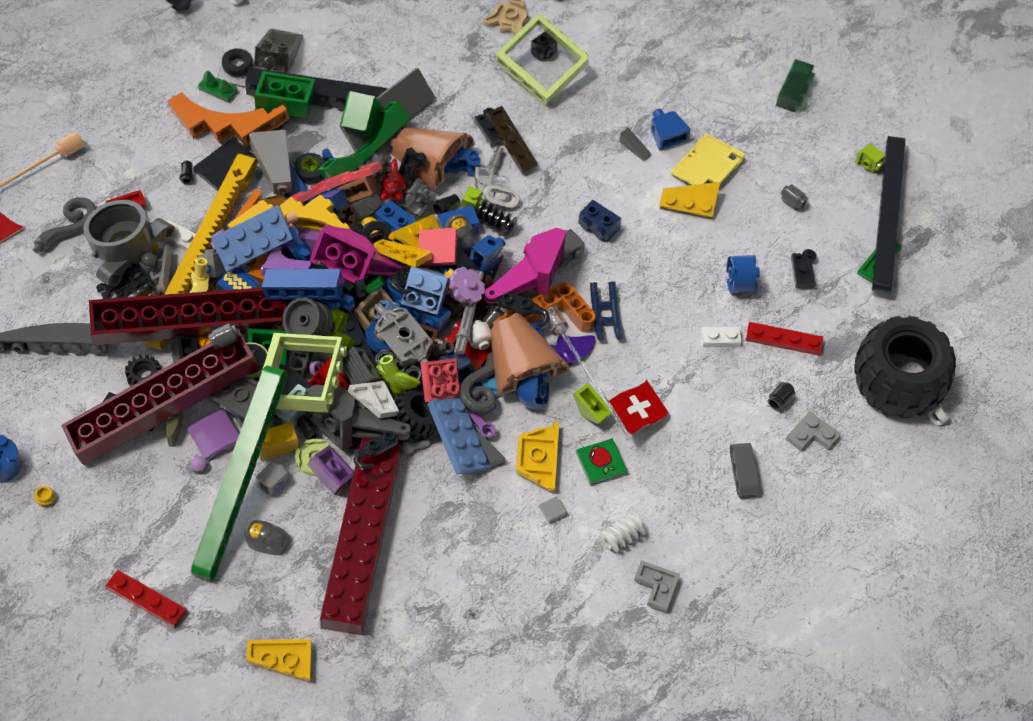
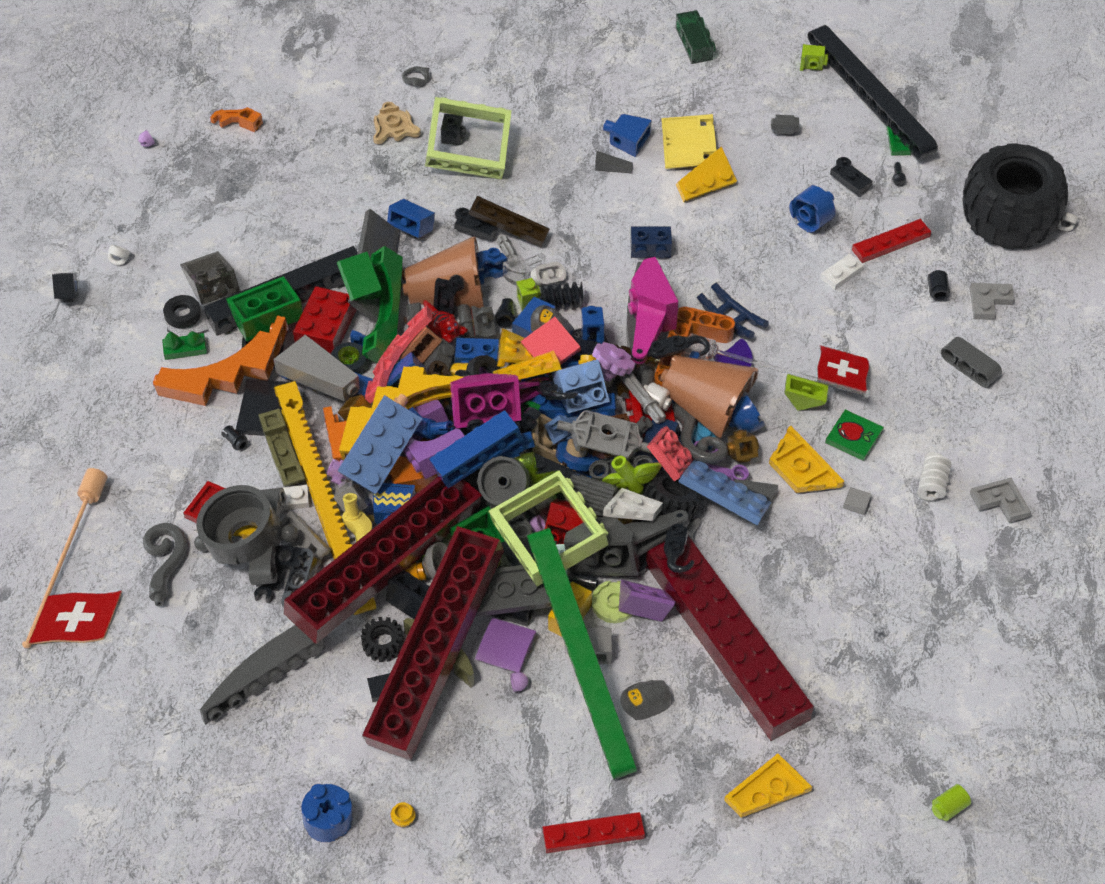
camera: 35 degrees left, 5 degrees down
dark grey brick [208,323,240,349] -> none
none -> olive slope [259,409,305,487]
none -> red brick [293,286,356,354]
none -> blue brick [387,198,435,238]
none -> pearl gold brick [726,430,759,463]
none -> black piece [892,162,906,185]

